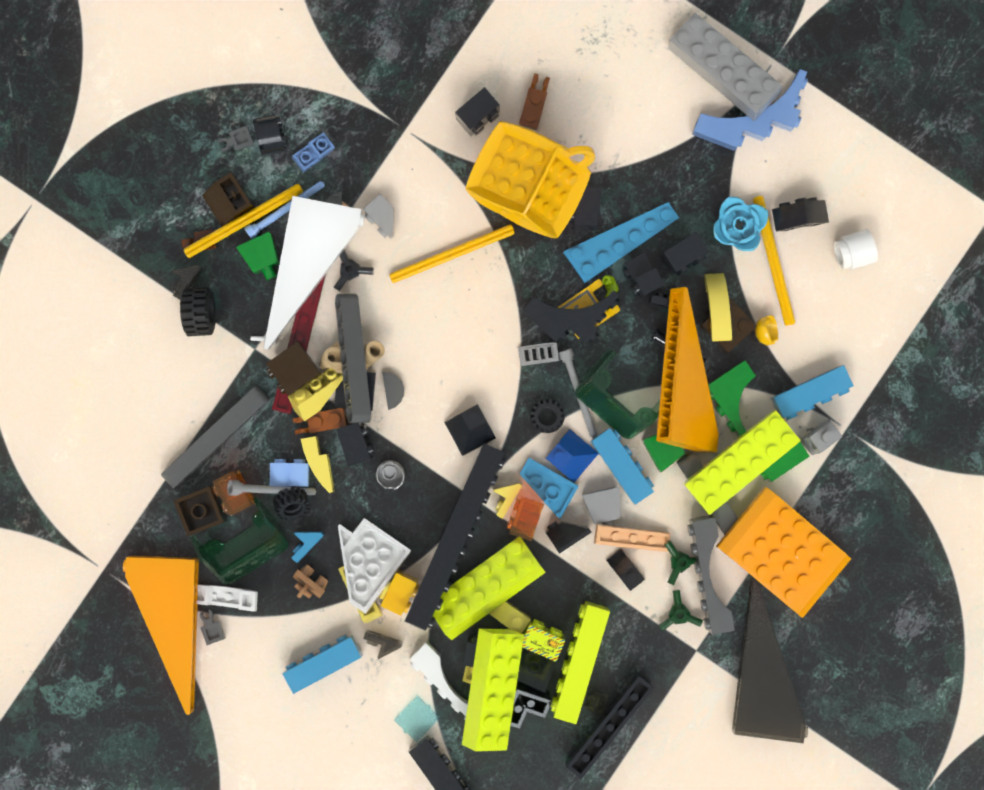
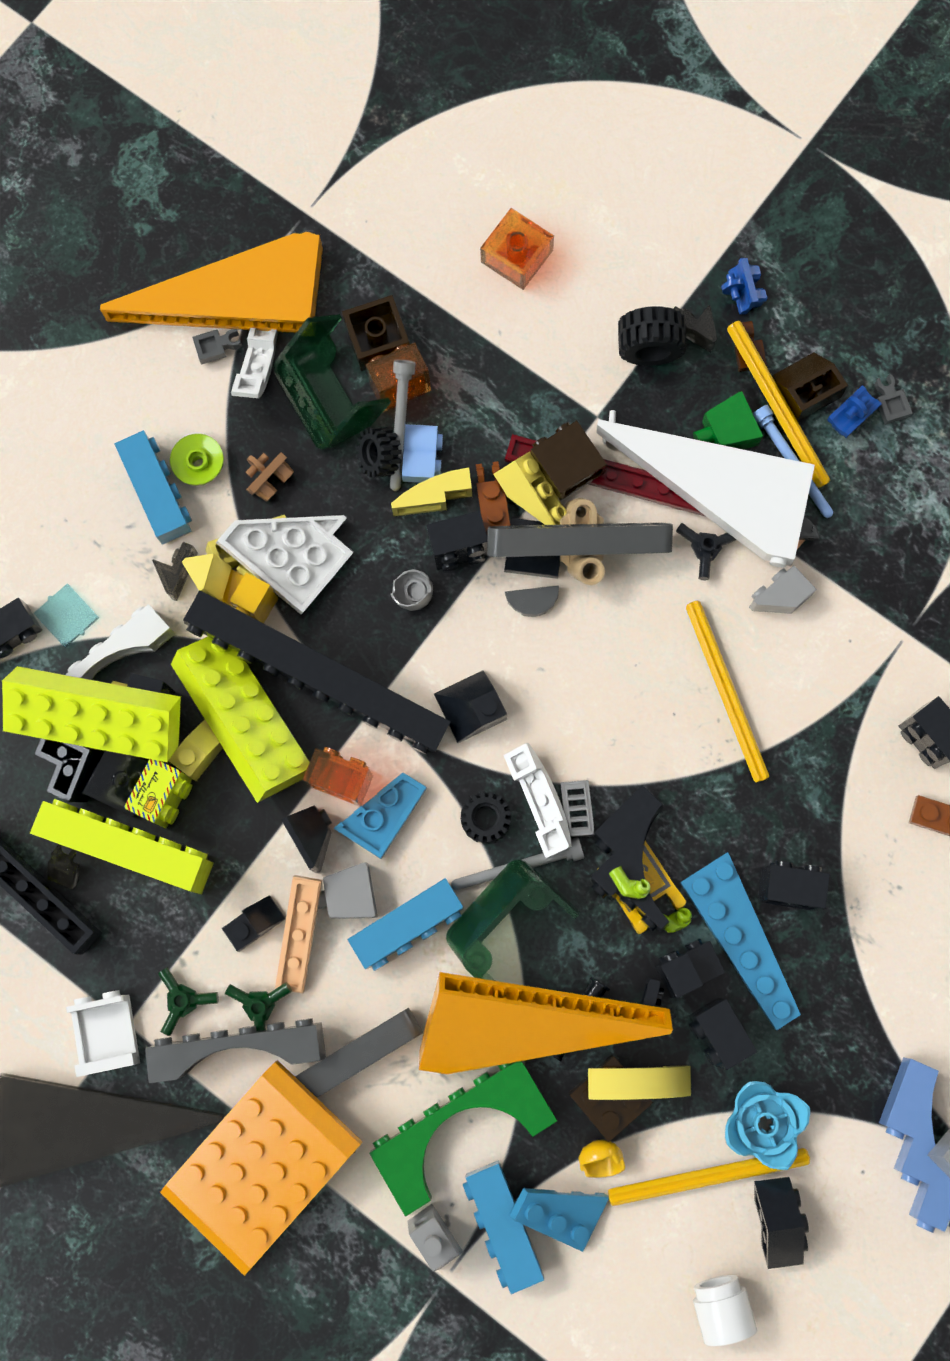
camera: 90 degrees right, 10 degrees down
dark grey beam [161,385,271,489] -> none
black brick [252,114,287,157] -> none
medium blue slope [292,132,335,173] -> none
dark azure slope [292,531,325,563] -> none
yellow piece [465,121,595,239] -> none
light yellow slope [493,483,522,519] -> none
blue slope [545,429,599,483] -> none
green torso [641,434,685,472] -> none
neon yellow brick [683,410,801,515] -> none
none -> white panel [66,990,140,1077]
none -> lime dish [170,434,224,486]
none -> light yellow slope [182,553,232,601]
none -> clear orange brick [480,208,554,290]
none -> white slope [504,743,572,858]
none -> dark azure wing [509,1188,609,1252]
none -> lime arm [609,866,651,899]
none -> blue hips [721,258,767,314]
none -> blue hips [827,385,882,438]

